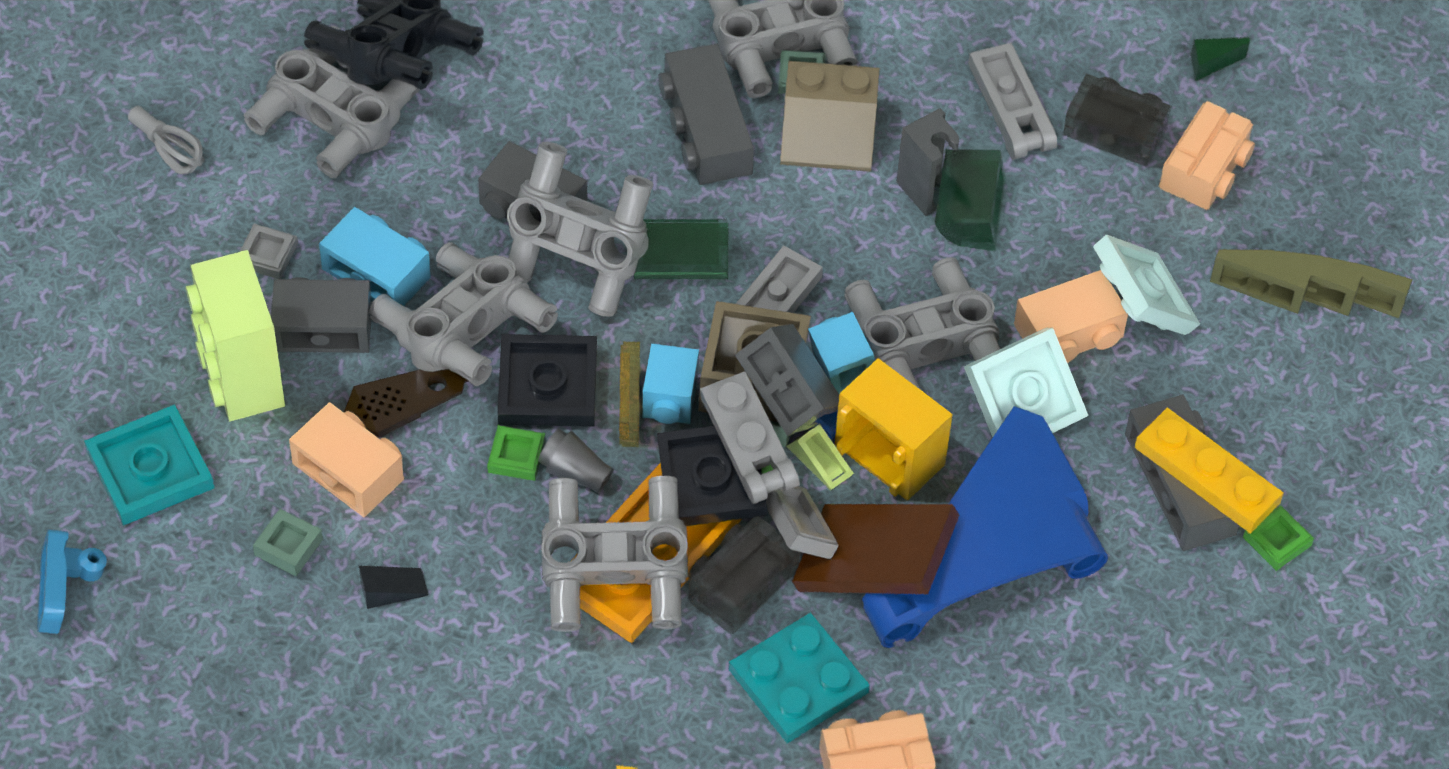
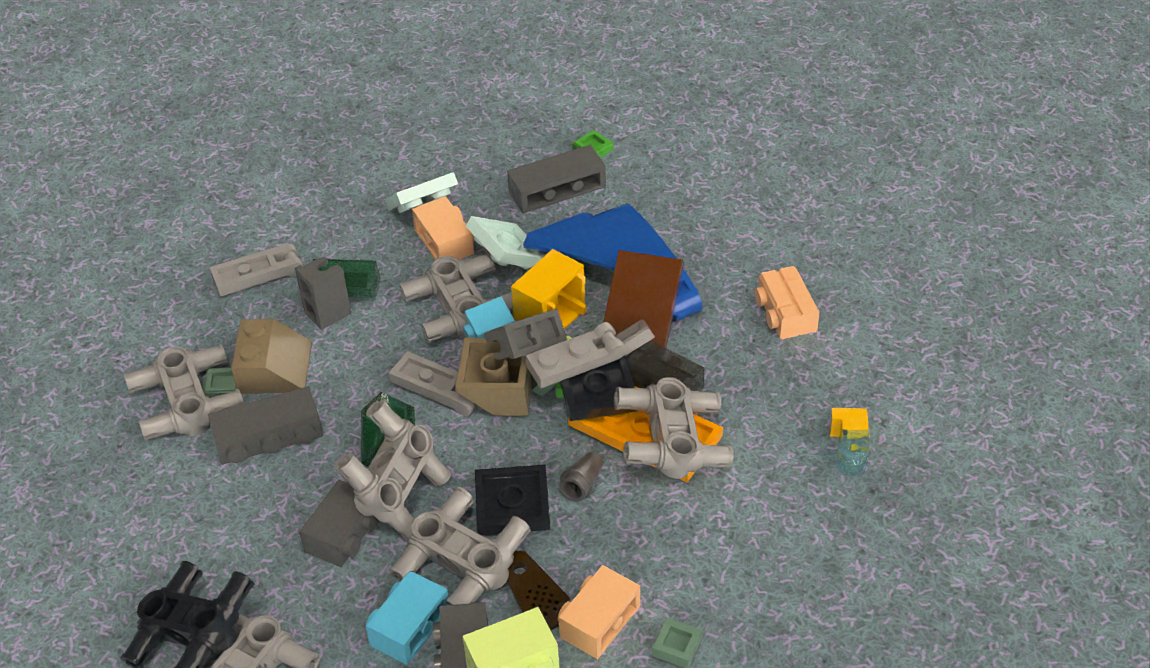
camera: 90 degrees left, 10 degrees down
black piece [359,566,428,609] -> none
bright green tile [487,425,546,481] -> none
clear yellow tile [619,341,640,447] -> none
medium azure brick [642,343,699,424] -> none
teal plate [729,612,870,744] -> none
clear smoke brick [1063,73,1172,167] -> none
yellow plate [1134,407,1284,534] -> none
light nougat brick [1159,101,1255,210] -> none
dark green piece [1191,37,1250,81] -> none
olive slope [1210,249,1412,319] -> none

